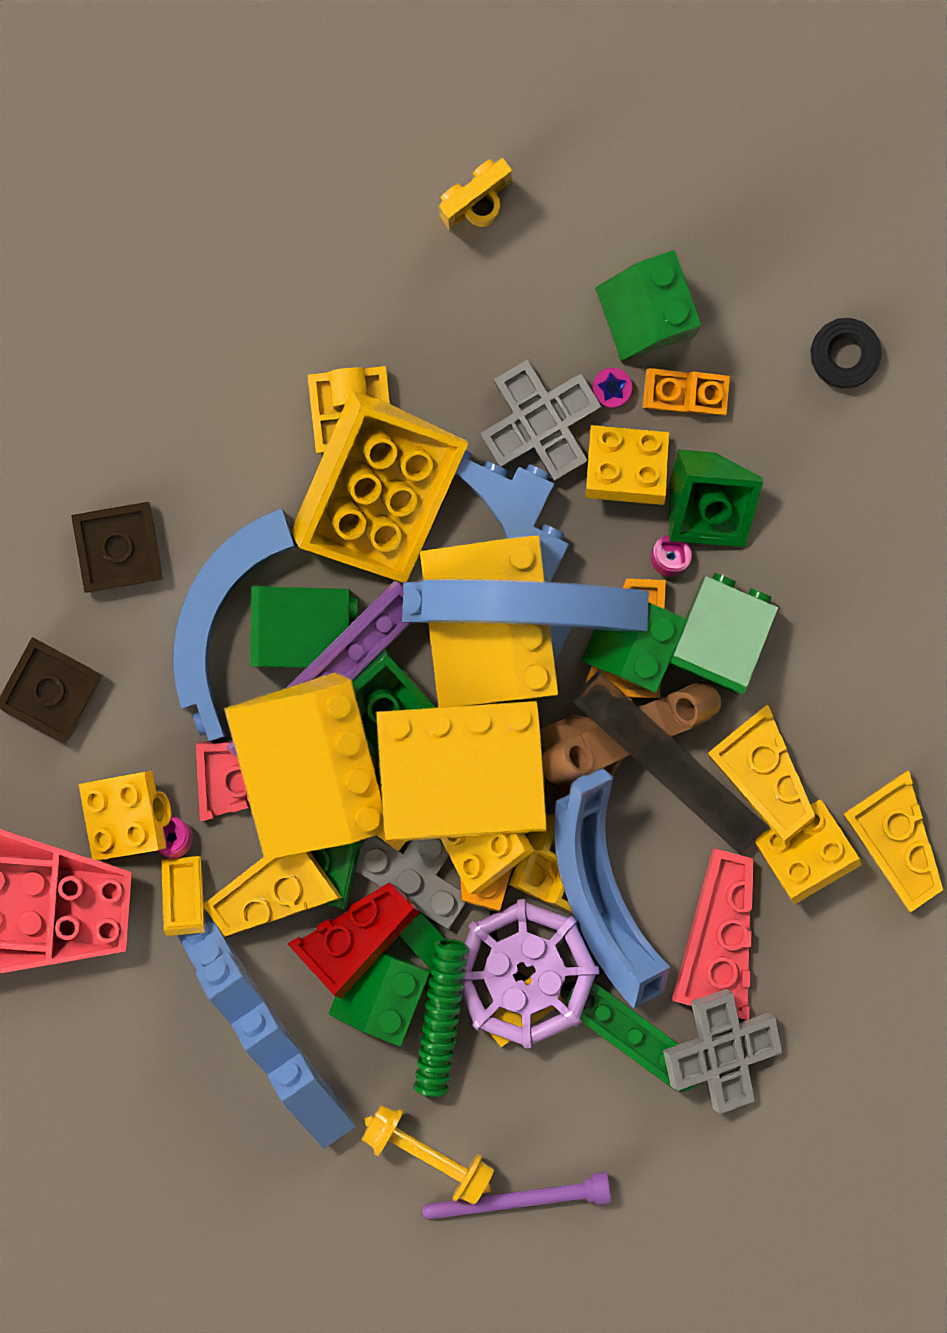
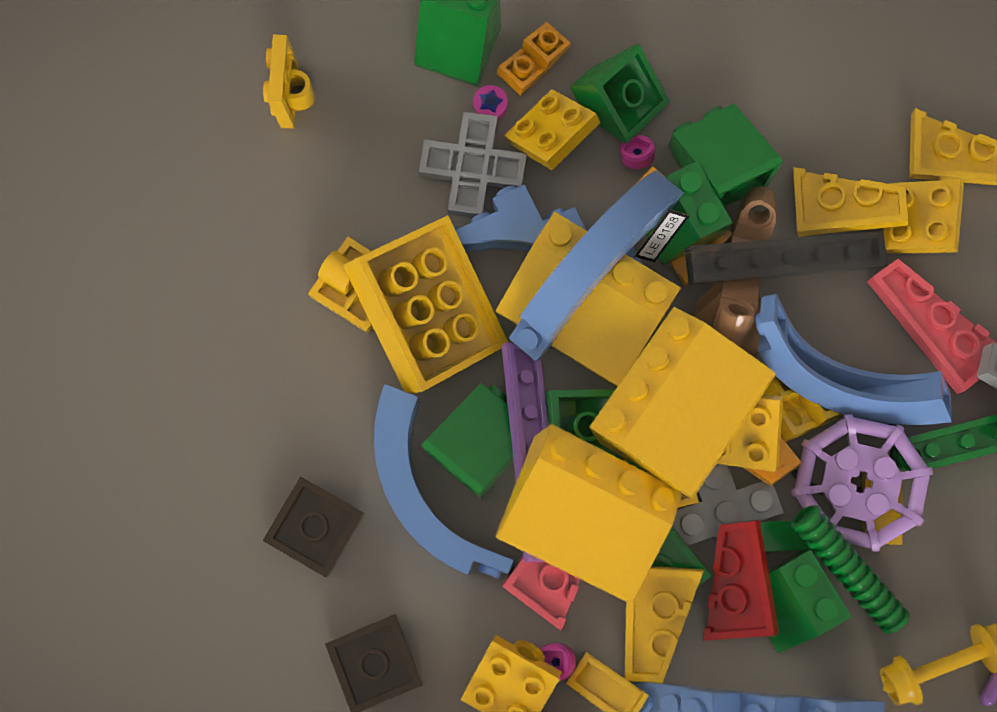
camera: 40 degrees left, 10 degrees down
none -> sticker [634,209,690,262]

